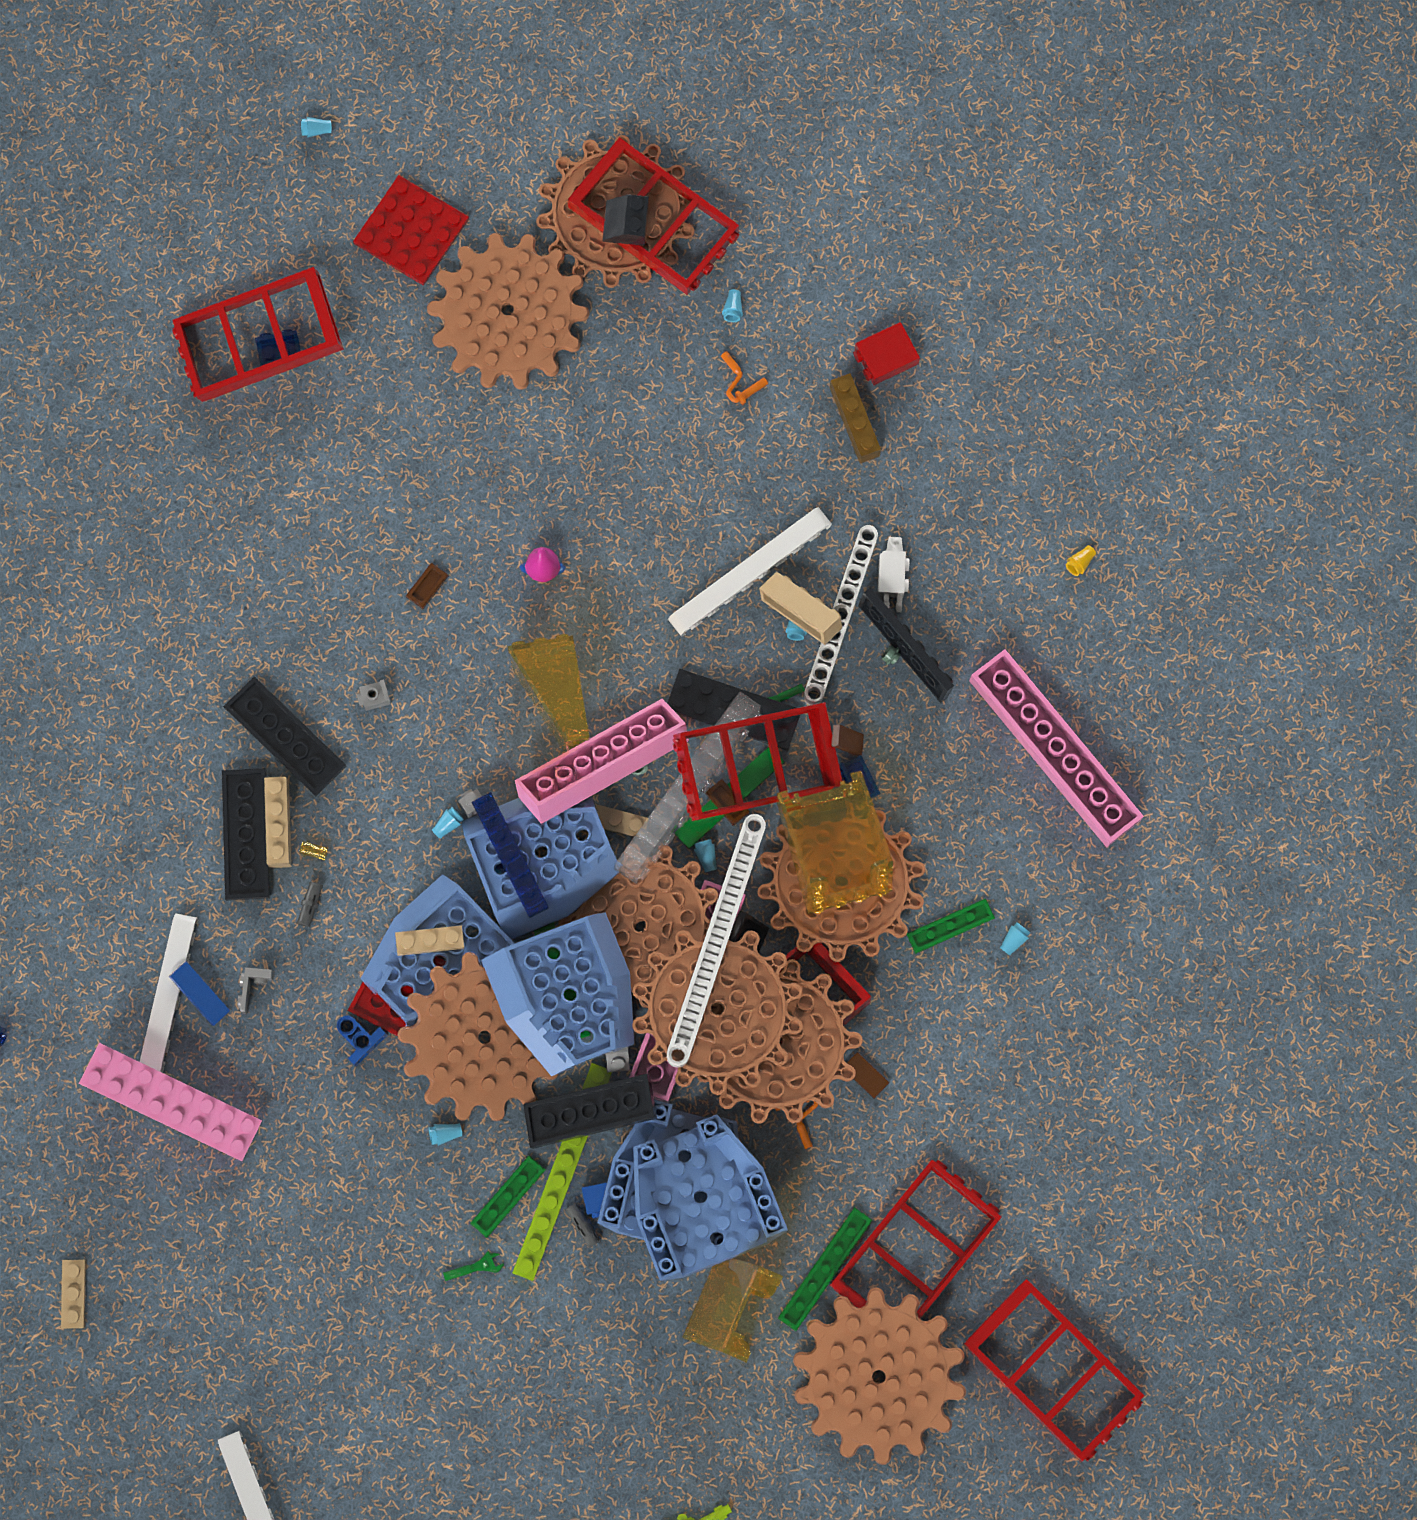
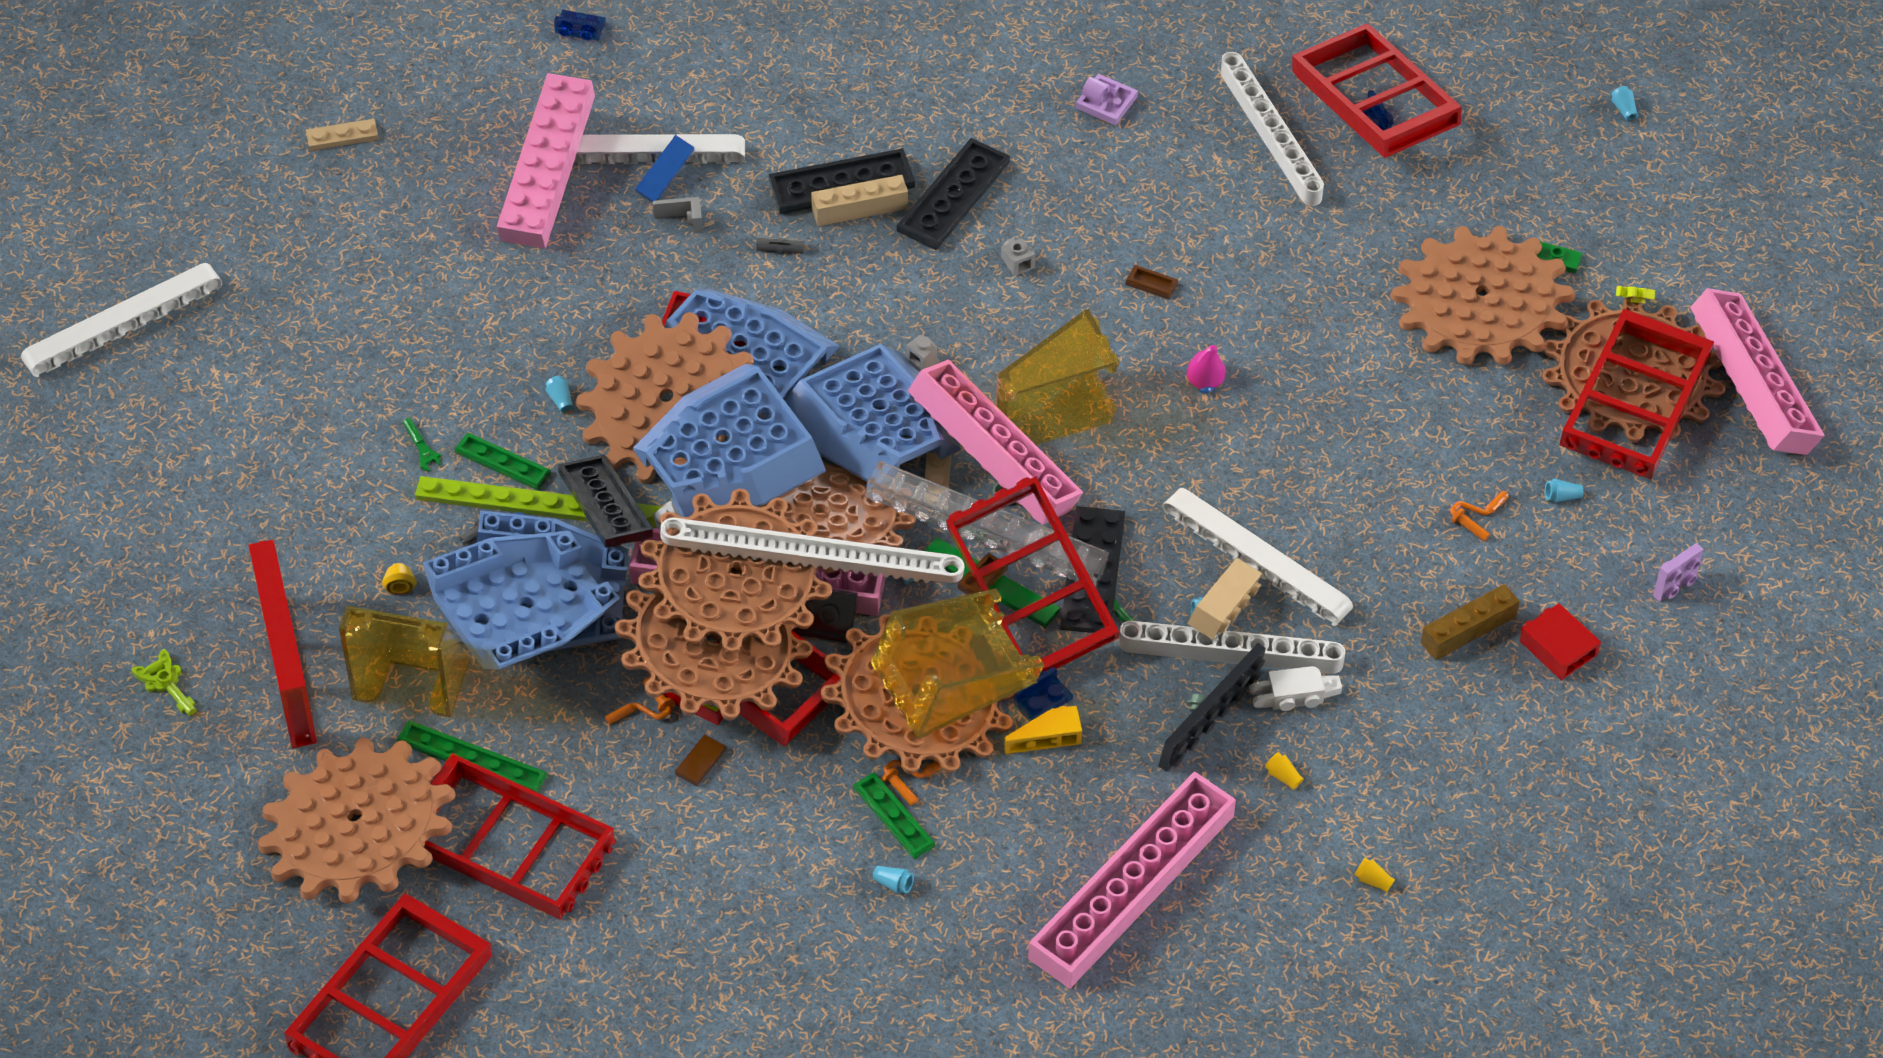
camera: 80 degrees right, 25 degrees down
clear yellow pin [299,840,328,861] -> none
blue tile [337,1016,388,1067] -> none
red plate [353,175,469,286] -> none
tan plate [395,925,464,956] -> none
medium azure cone [432,807,464,839] -> none
clear blue tile [472,792,549,918] -> none
black slope [602,194,649,246] -> none
reddish brown tile [832,725,864,756] -> none
none -> red window [248,539,317,749]
none -> yellow cone [382,563,417,594]
none -> orange piece [882,759,942,806]
none -> yellow slope [1004,706,1082,754]
none -> lavender plate [1076,74,1138,126]
none -> white beam [1221,52,1324,206]
none -> yellow cone [1265,752,1304,790]
none -> green plate [1537,241,1582,274]
none -> neon yellow plate [1616,286,1655,304]
none -> lavender plate [1653,543,1704,602]
none -> bright pink brick [1690,288,1825,455]

